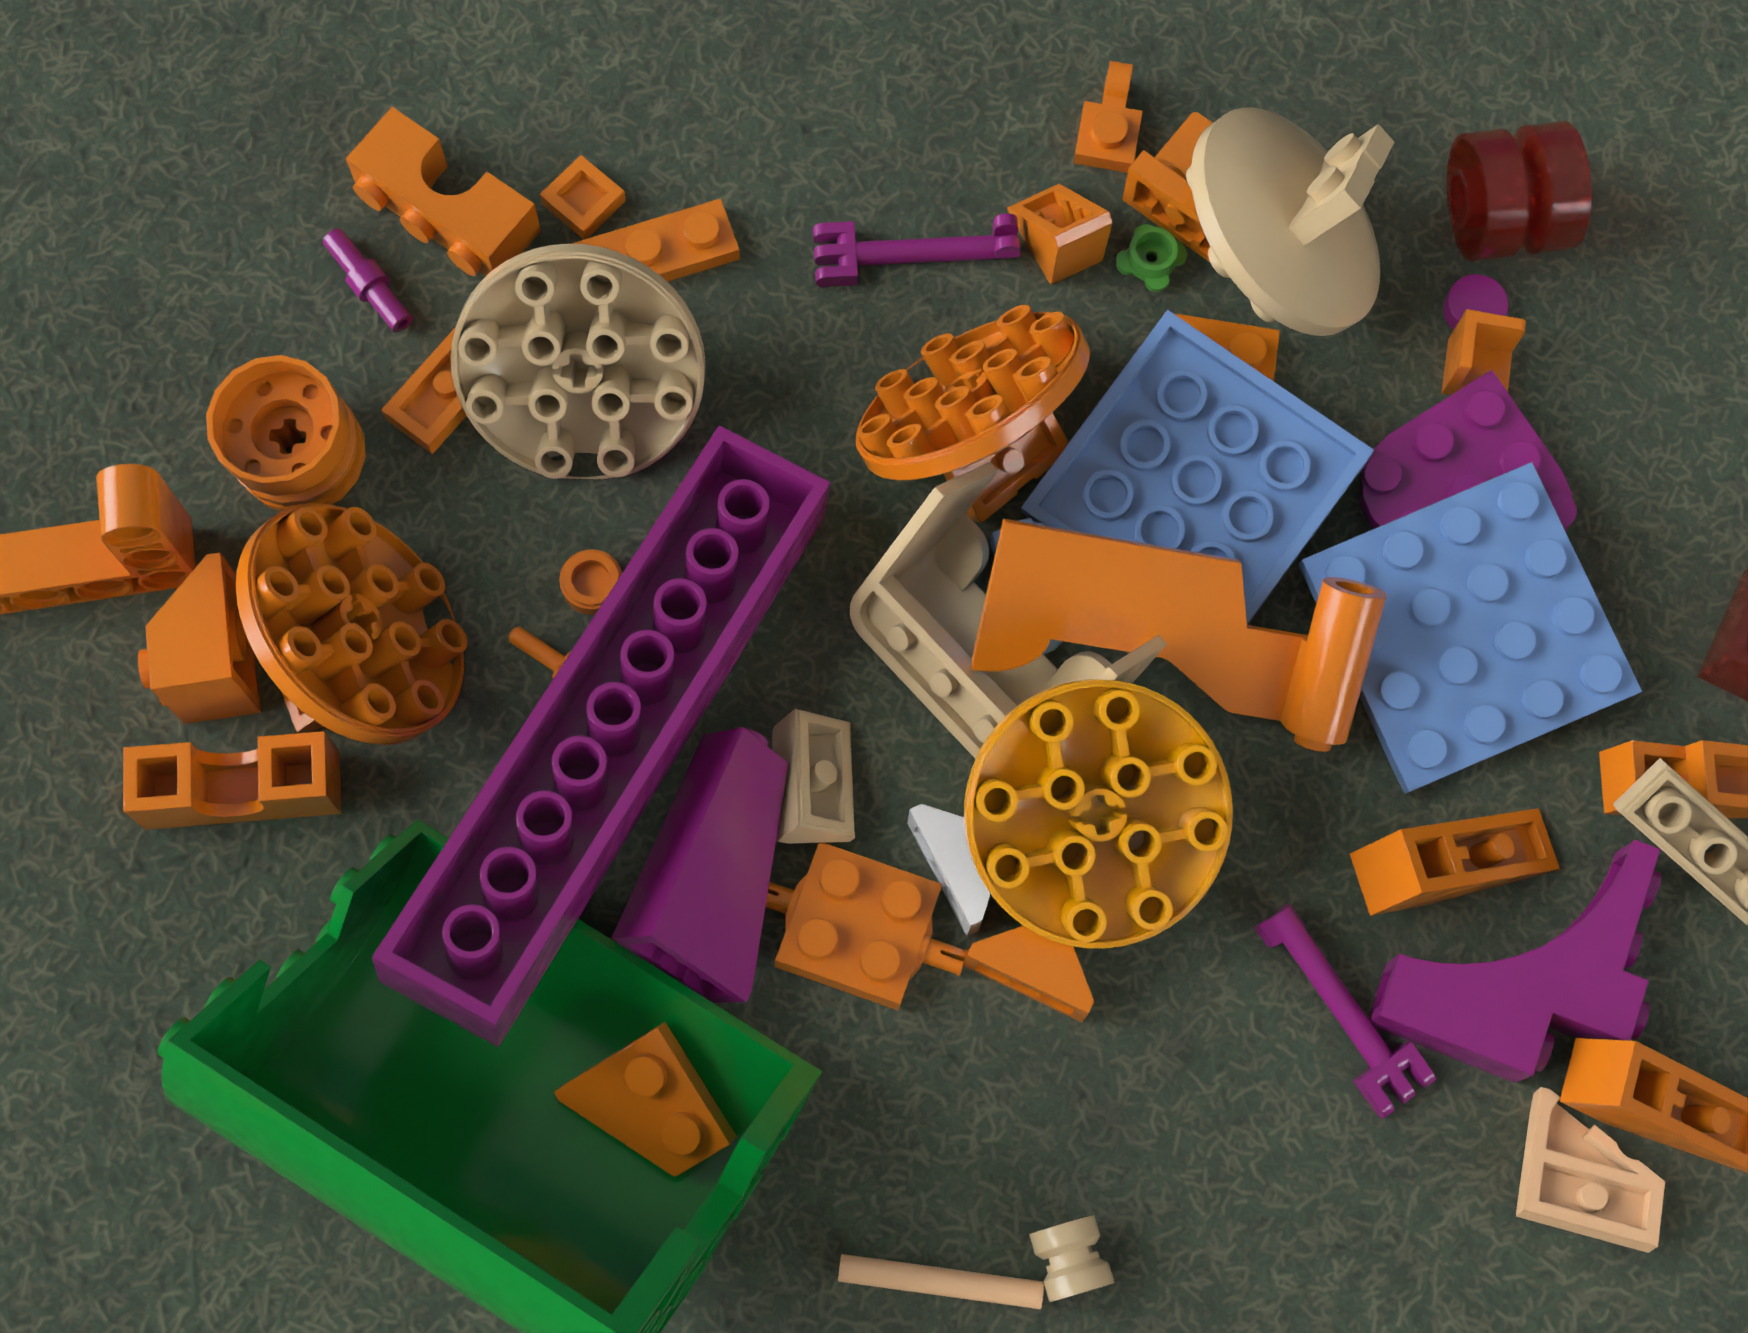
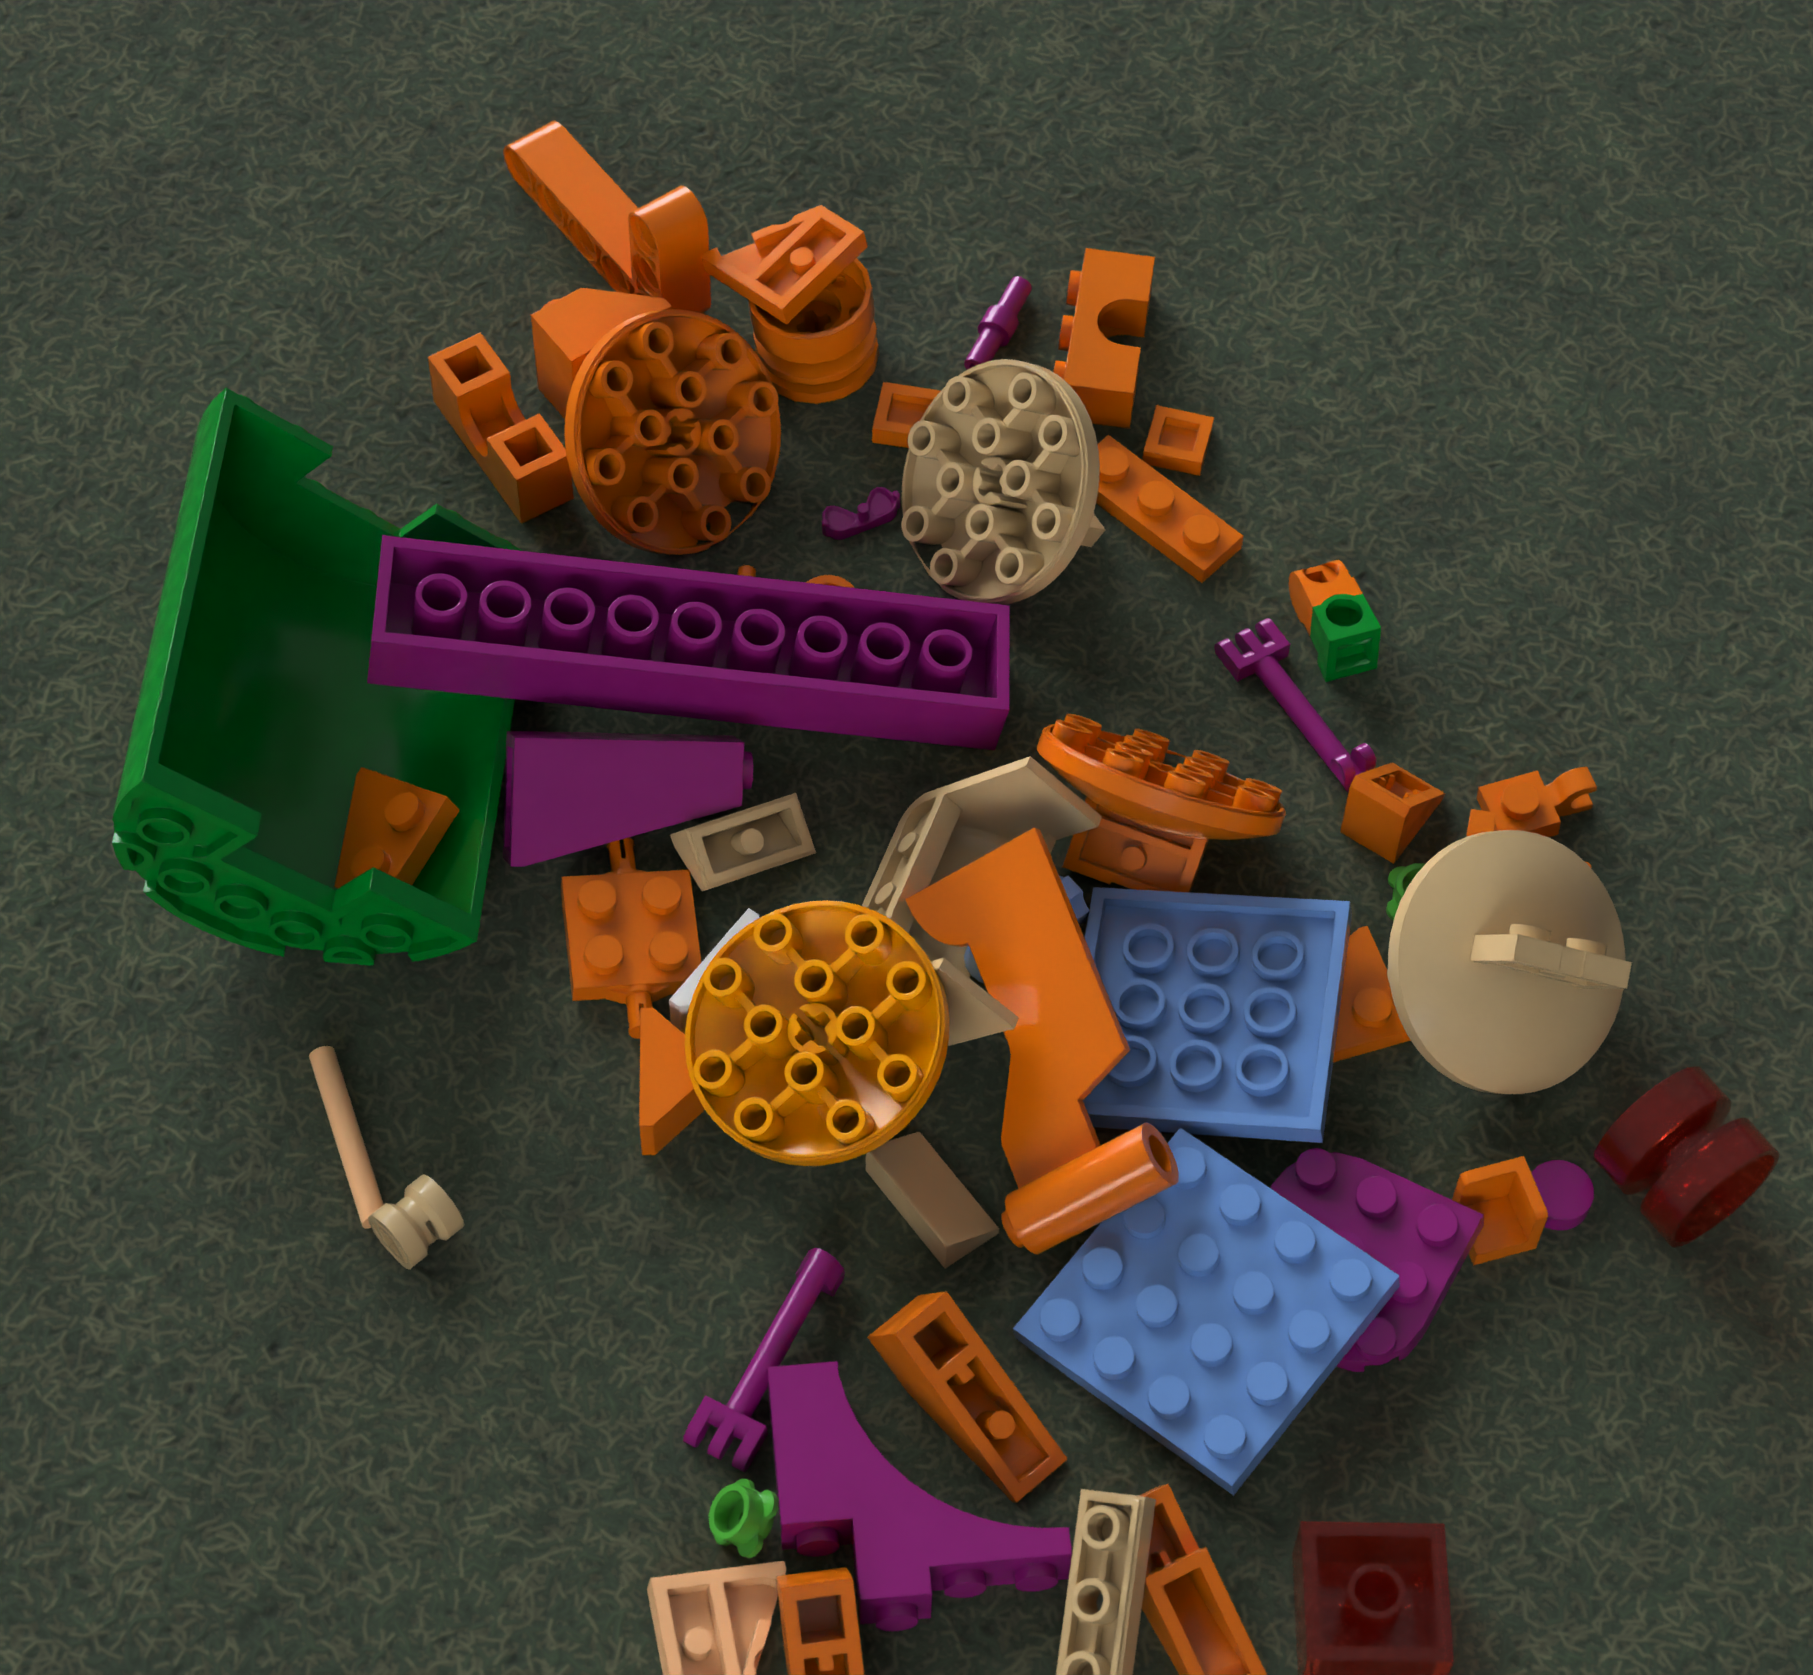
camera: 65 degrees right, 15 degrees down
none -> orange wing [701,205,868,325]
none -> bright green plate [709,1478,779,1558]
none -> magenta piece [822,487,901,540]
none -> tan slope [866,1131,999,1269]
none -> green leg [1289,560,1381,682]

